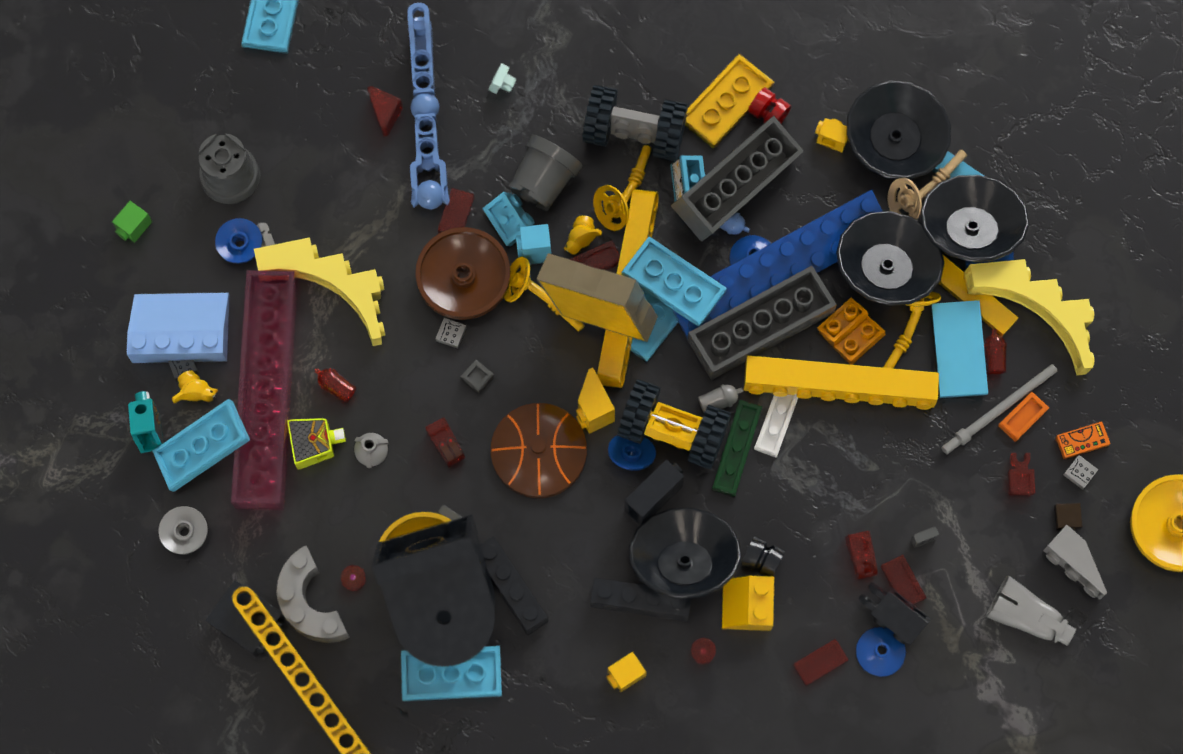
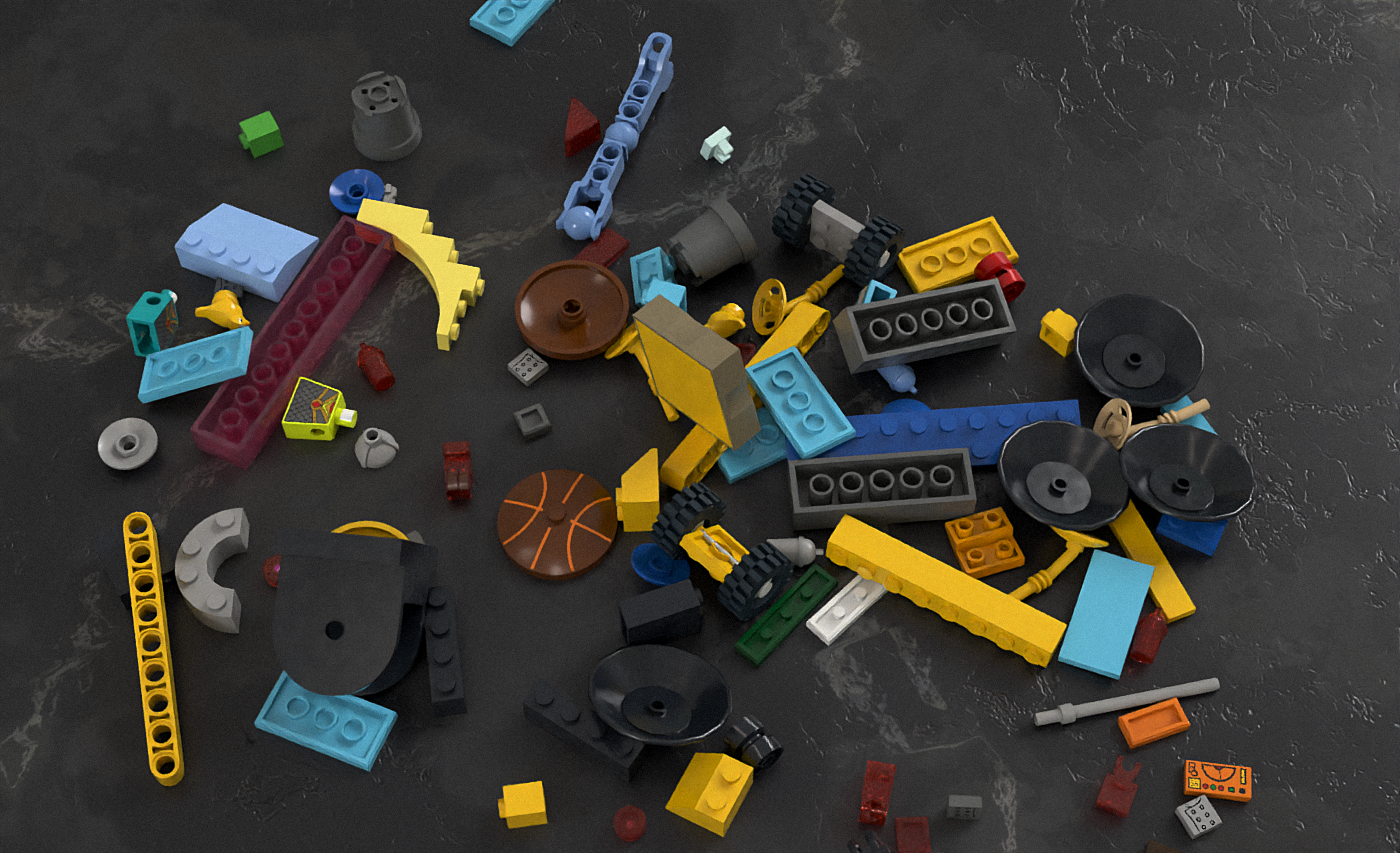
camera: 25 degrees right, 15 degrees down
light yellow arch [964,259,1094,375] -> none

